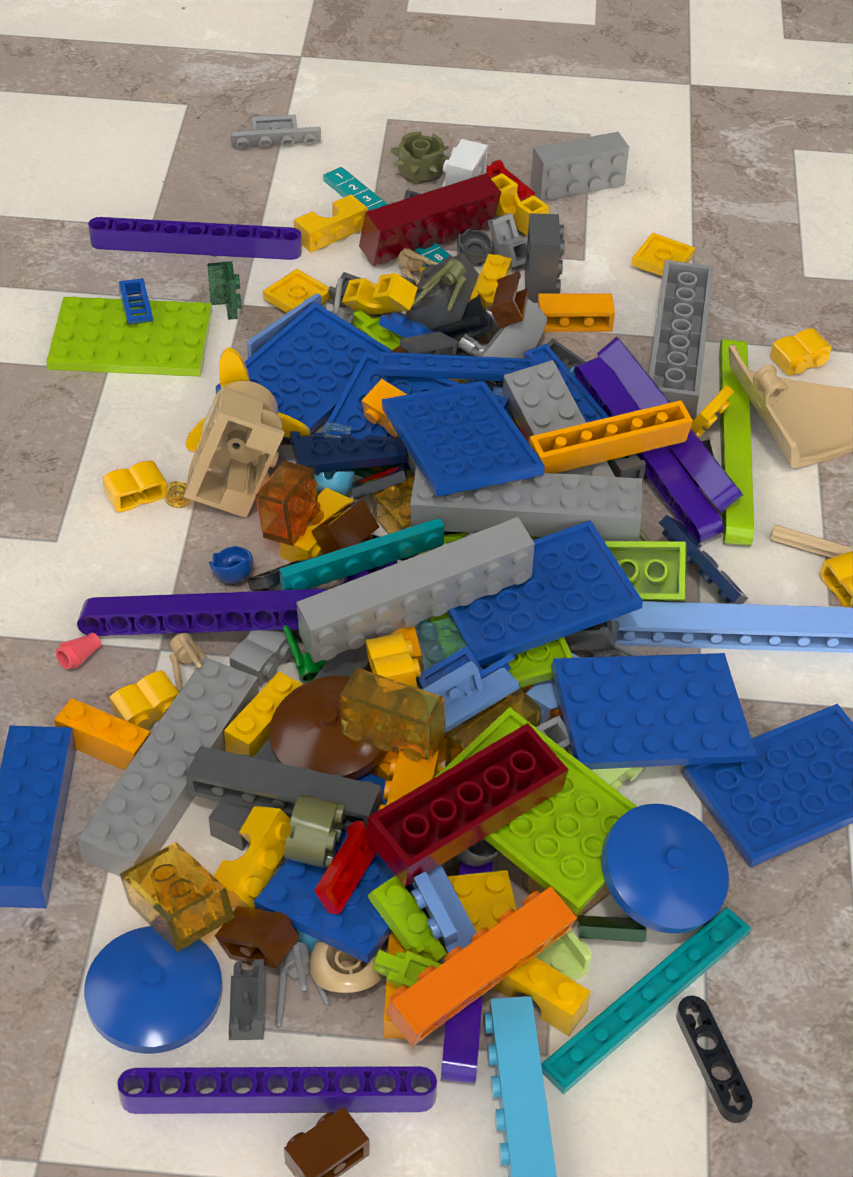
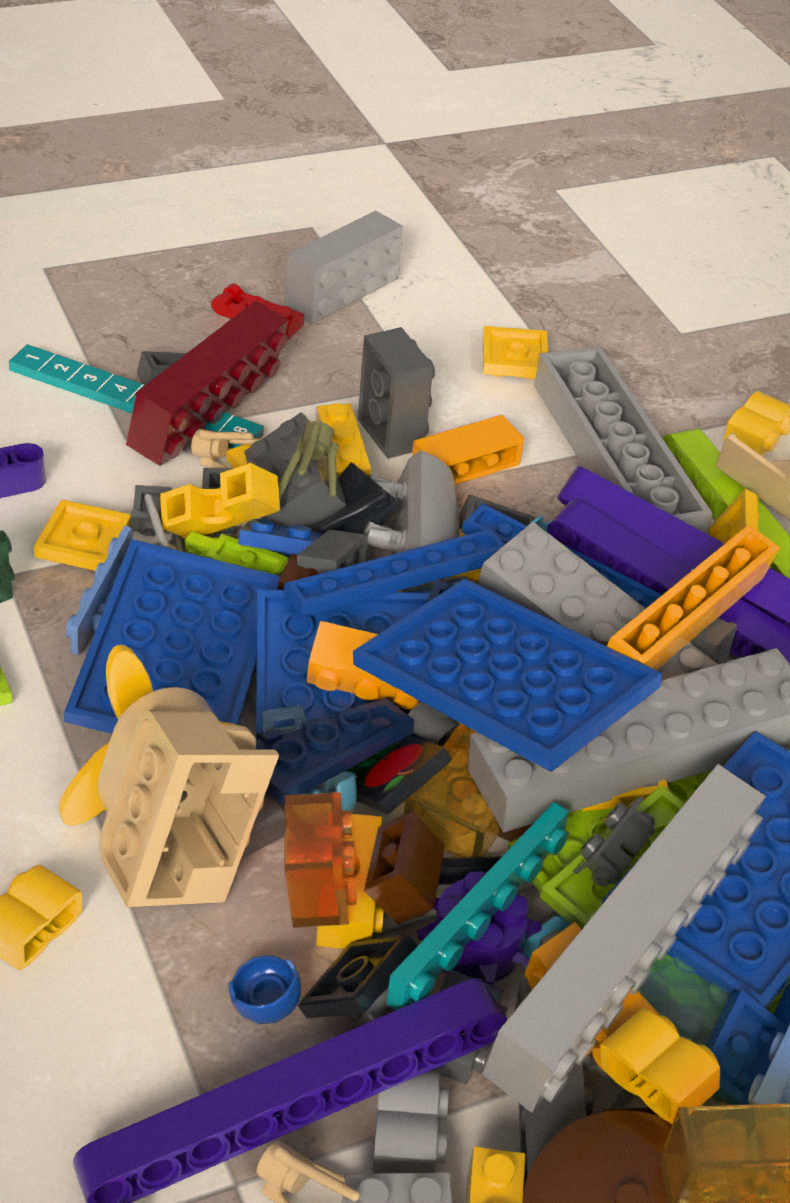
camera: 30 degrees left, 5 degrees down
clear yellow bush [165,481,190,508] -> none
green plant [283,625,327,683] -> none
yellow arch [294,194,368,253] -> none
olive brick [390,131,450,184] -> none
white brick [442,139,488,187] -> none
dark grey hair [457,229,493,264] -> none
light grey brick [488,213,528,267] -> none
reddish brown window [489,271,529,329] -> none
yellow arch [491,173,550,236] -> none

